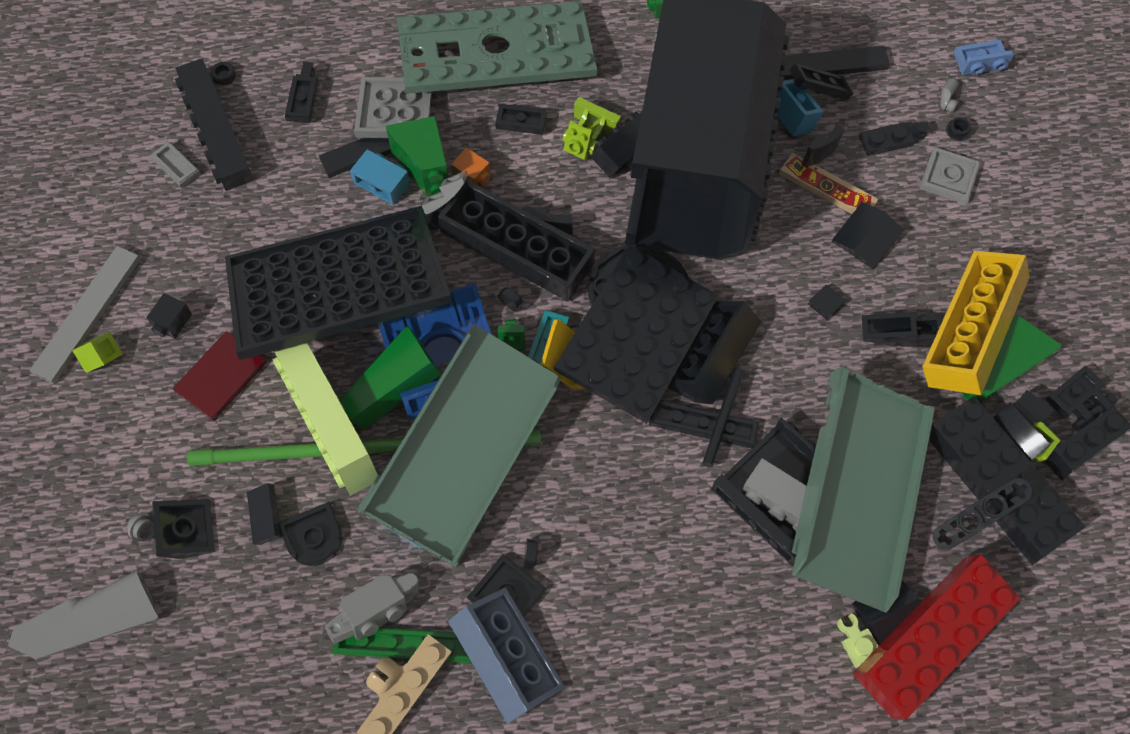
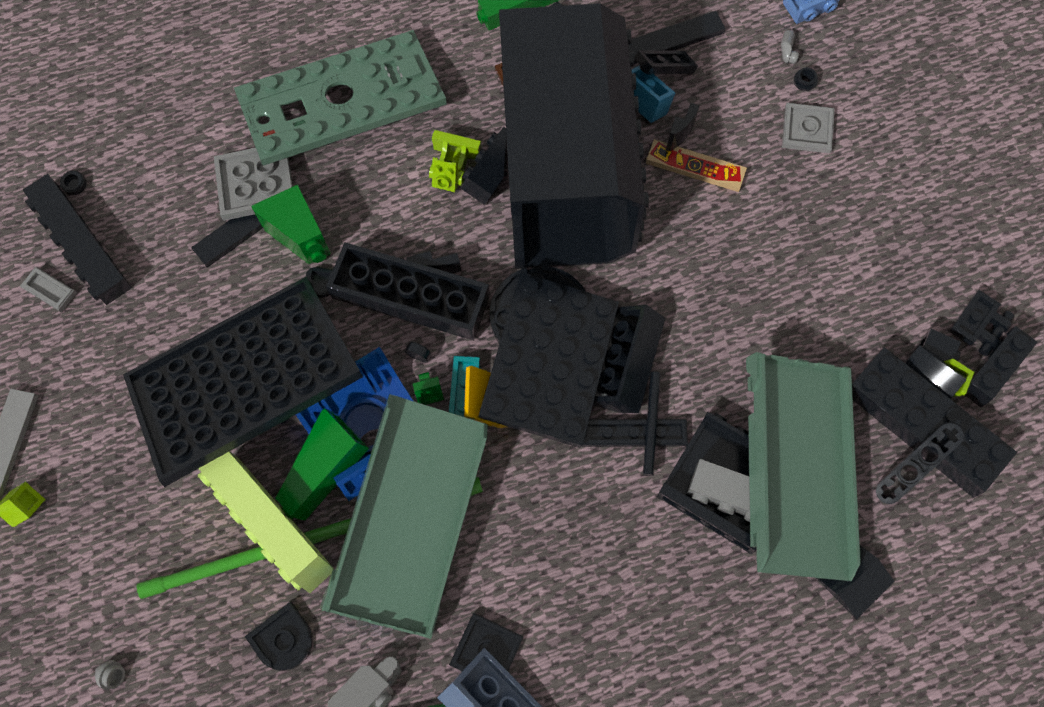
camera: 10 degrees left, 5 degrees up
black brick [146,293,192,339] -> none
black slope [152,499,214,559] -> none
dark red tile [172,331,267,421] -> none
black tile [247,483,281,545] -> none
black hinge [285,61,318,123] -> none
dark azure brick [350,149,410,205] -> none
light grey slope [422,171,468,214] -> none
orange brick [451,148,491,187] -> none
black plate [495,104,547,135] -> none
black tile [524,538,538,567] -> none
black tile [808,285,846,321] -> none
black slope [832,202,903,269] -> none
yellowish green plate [837,613,878,669] -> none
red brick [852,554,1020,720] -> none
black hinge [859,121,930,156] -> none
black slope [862,312,942,347] -> none
yellow brick [922,251,1030,395] -> none
green slope [961,314,1062,404] -> none

